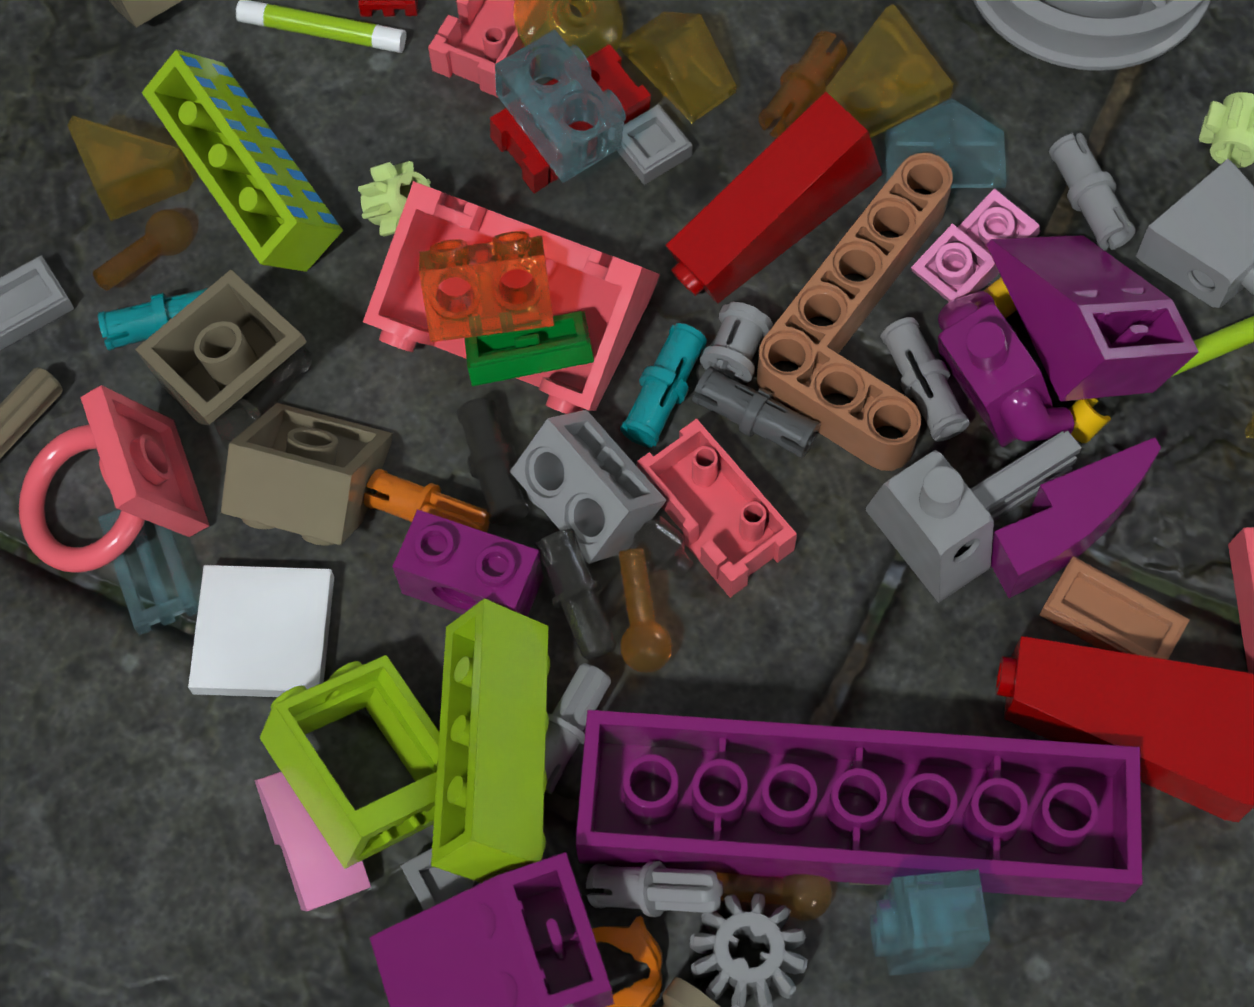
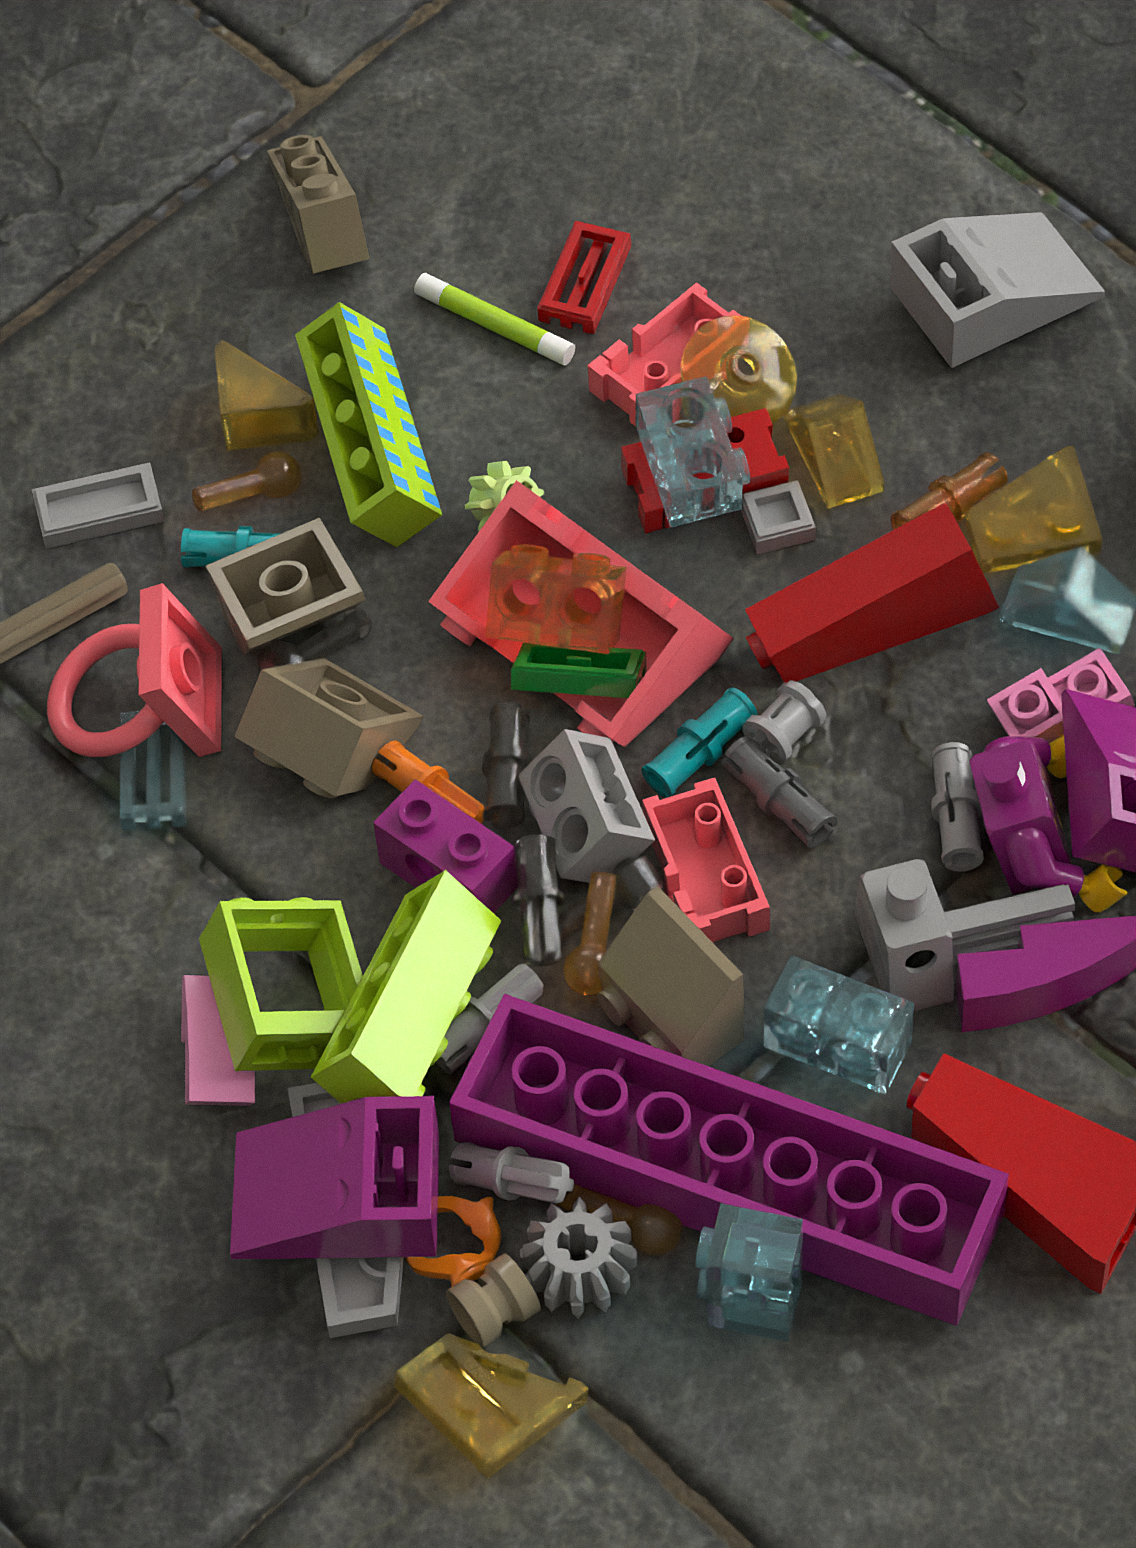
camera: 20 degrees right, 10 degrees down
white tile [188,565,334,697] -> none
nougat beam [757,153,952,471] -> none
nougat tile [1039,556,1190,660] -> none
none -> dark tan slope [597,886,744,1066]
none -> clear light blue brick [764,955,914,1095]

